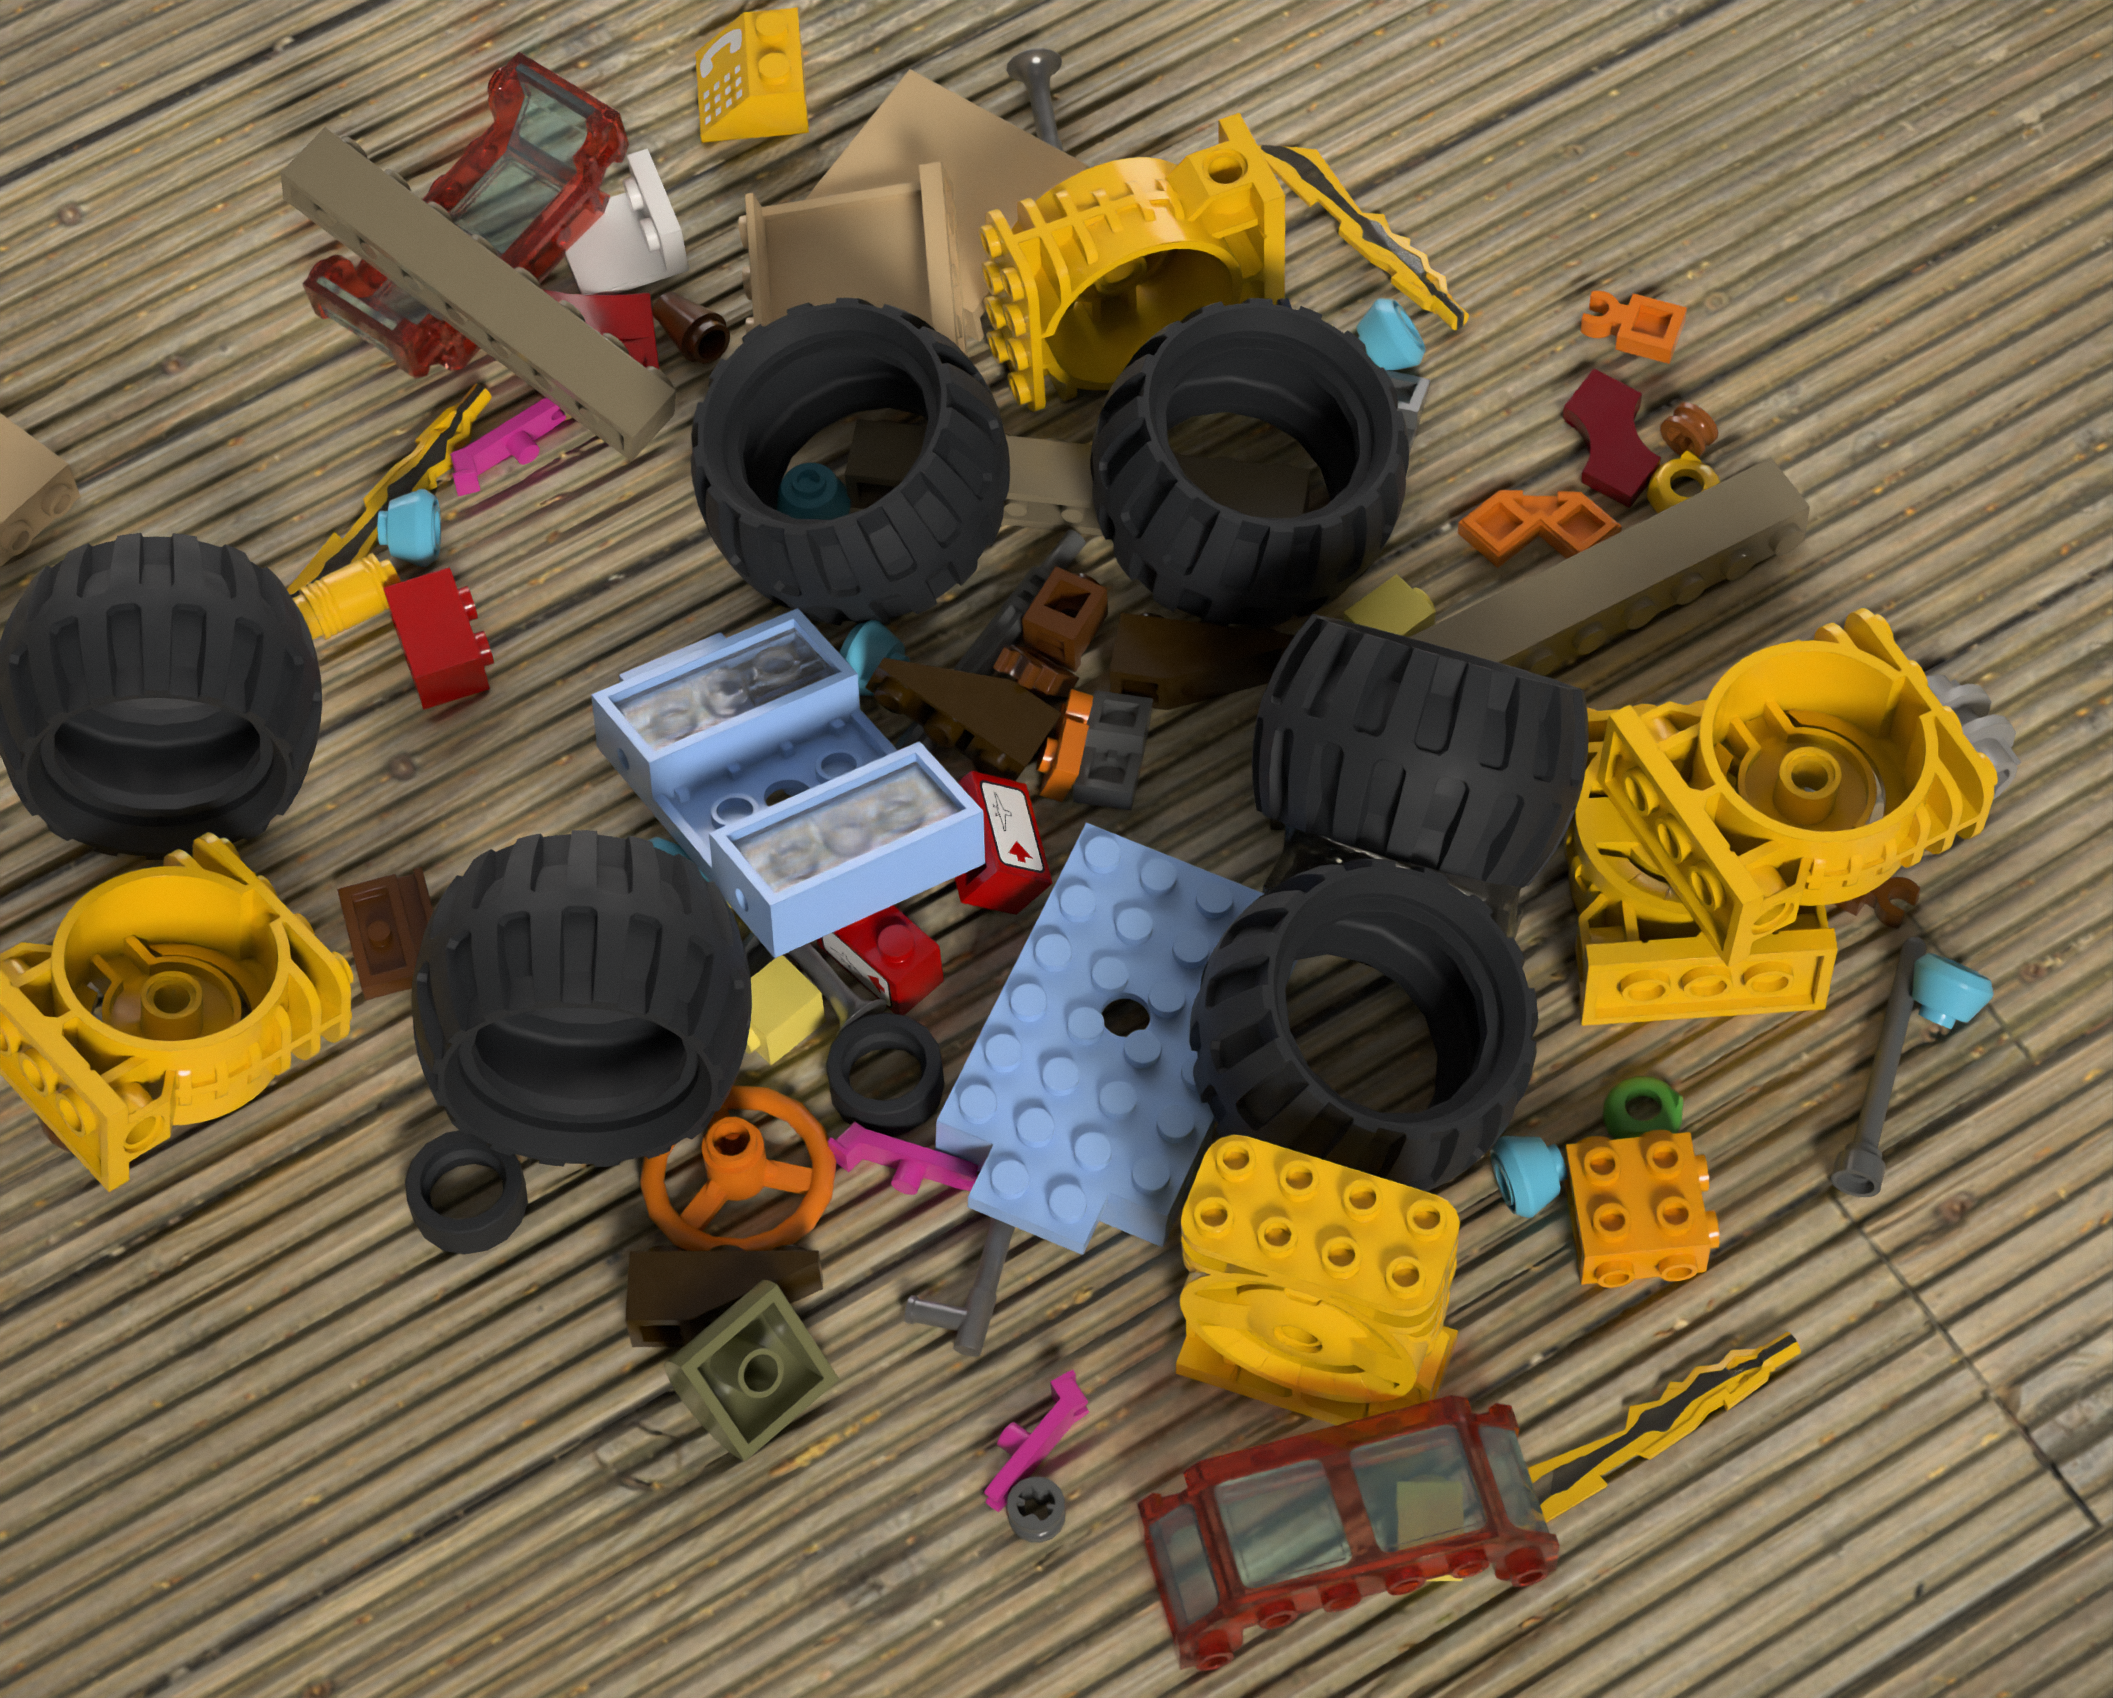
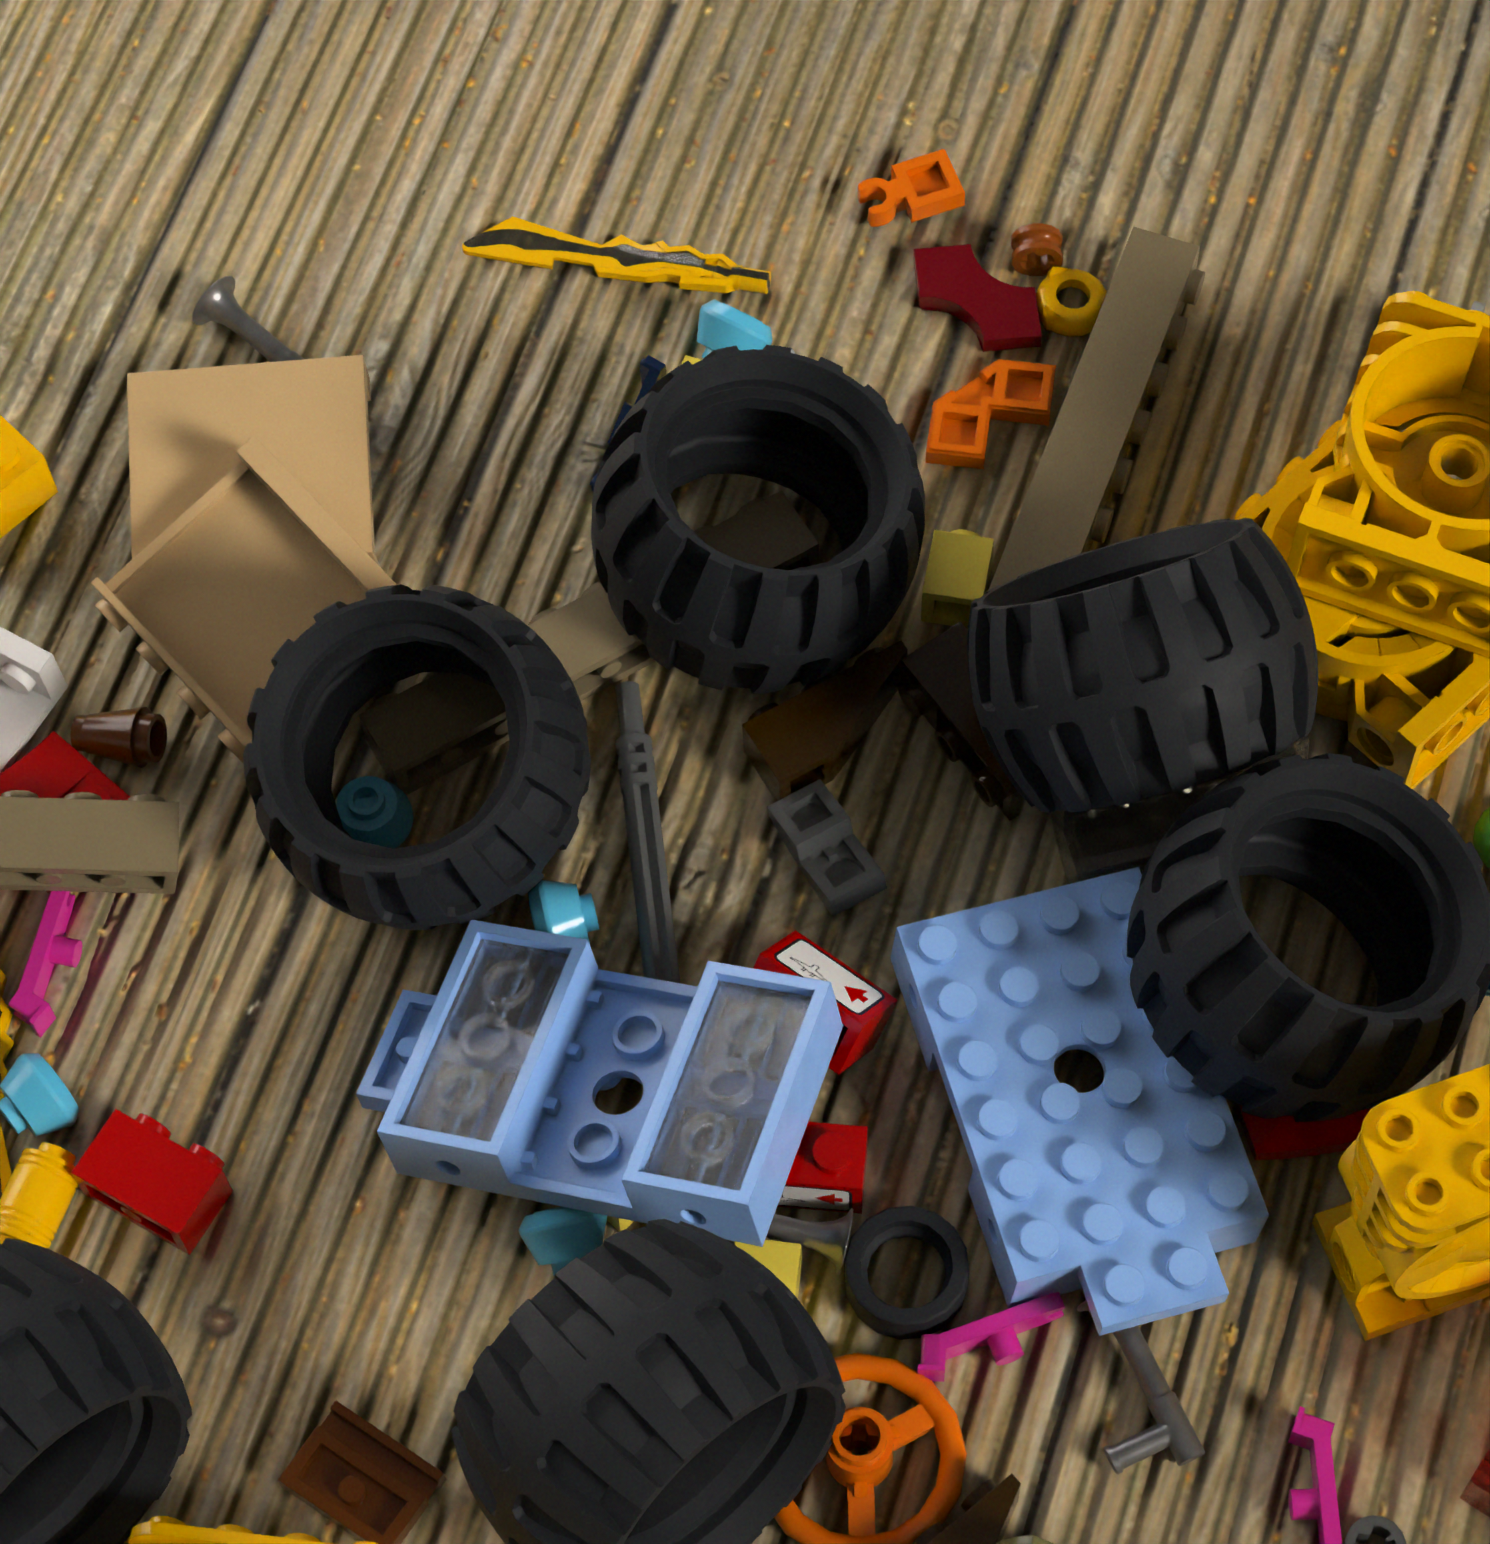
camera: 40 degrees left, 5 degrees up
dark brown slope [865,658,1061,781] -> none
yellow brick [978,113,1286,412] -> none
reddish brown plate [993,645,1080,700] -> none
reddish brown brick [1022,566,1108,672] -> none
orange plate [1036,689,1093,802] -> none

